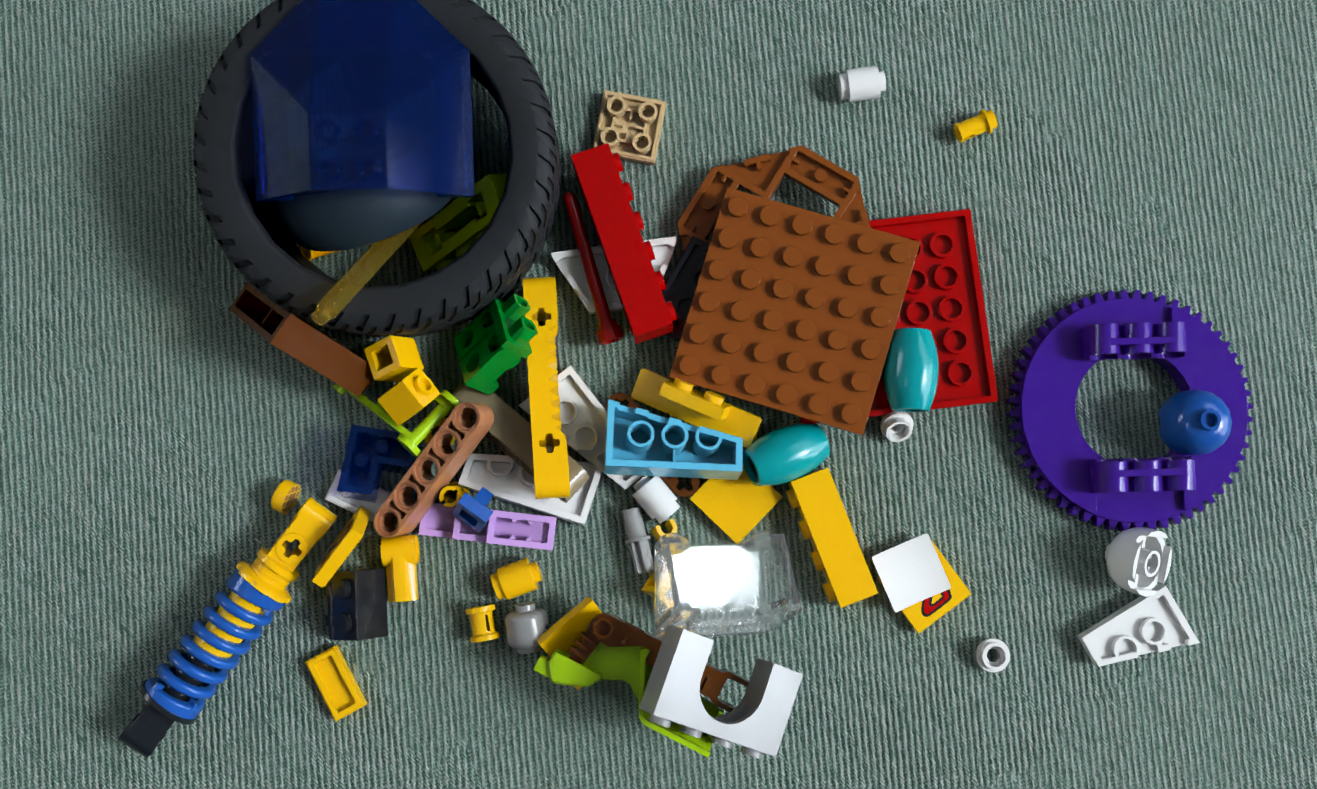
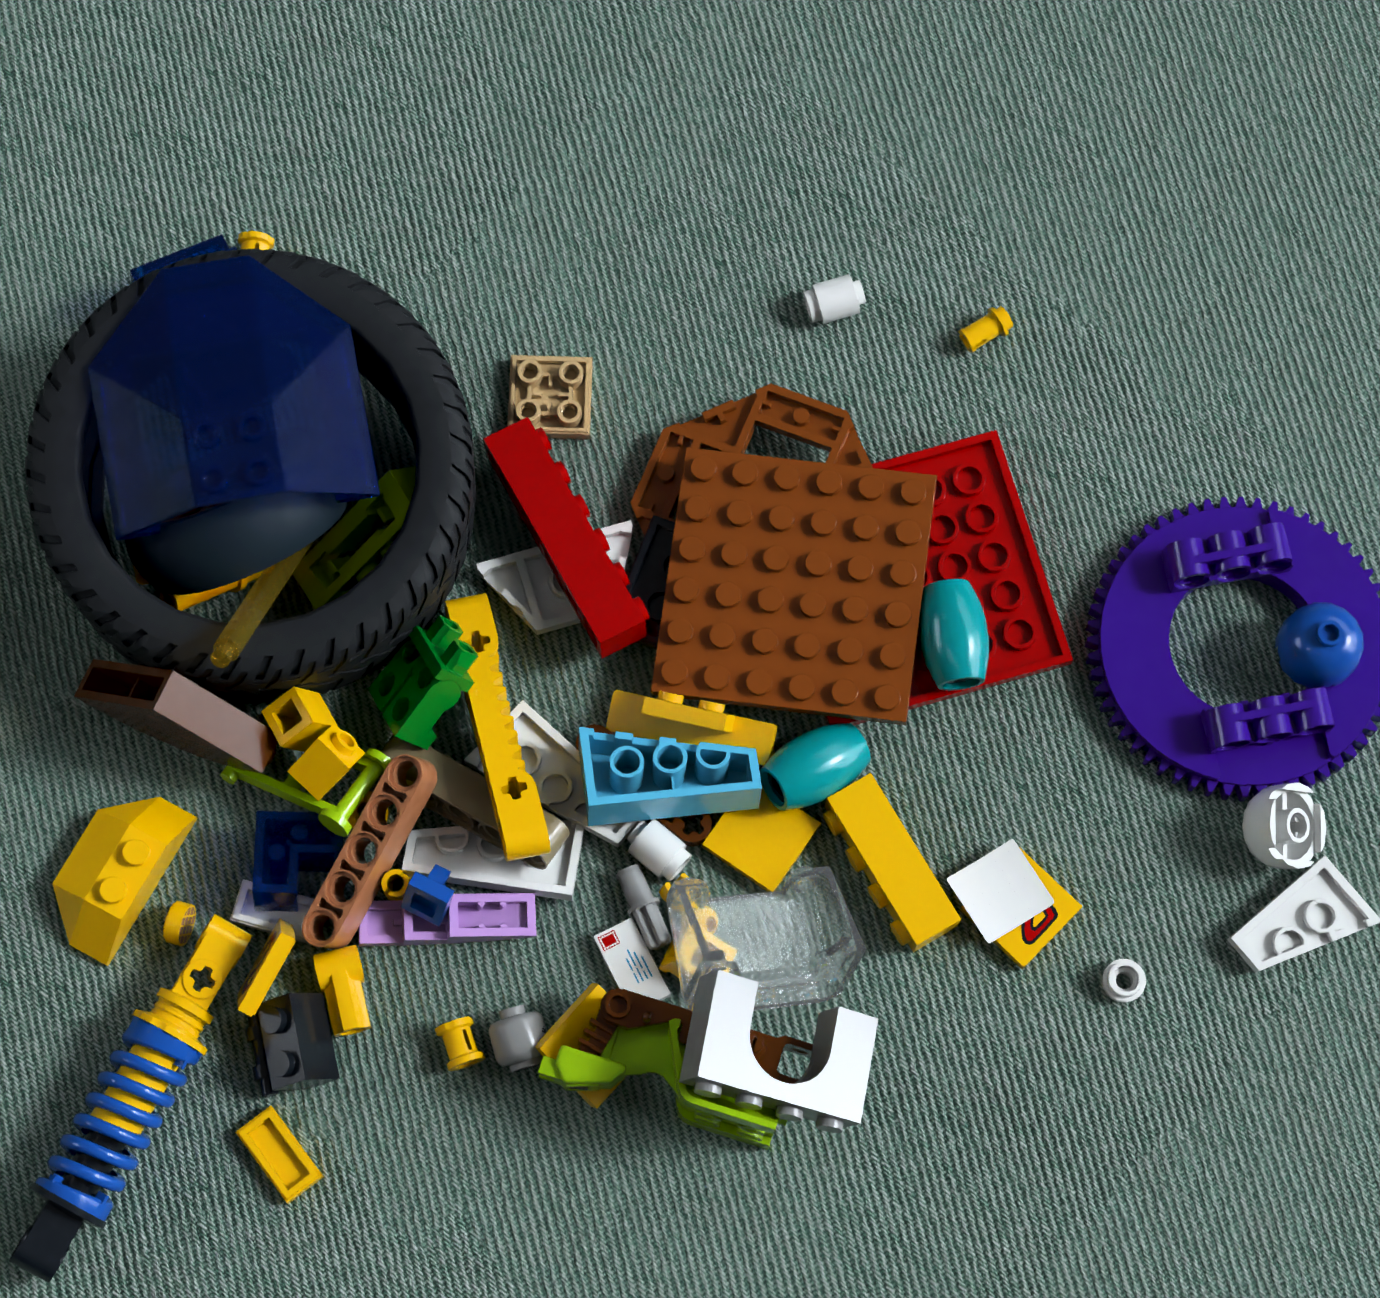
camera: 10 degrees left, 10 degrees down
yellow brick [490,557,543,600] -> none
red piece [563,192,624,345] -> none
white plate [880,411,914,442] -> none
none -> yellow wedge [52,797,197,967]
none -> white tile [593,917,671,1001]

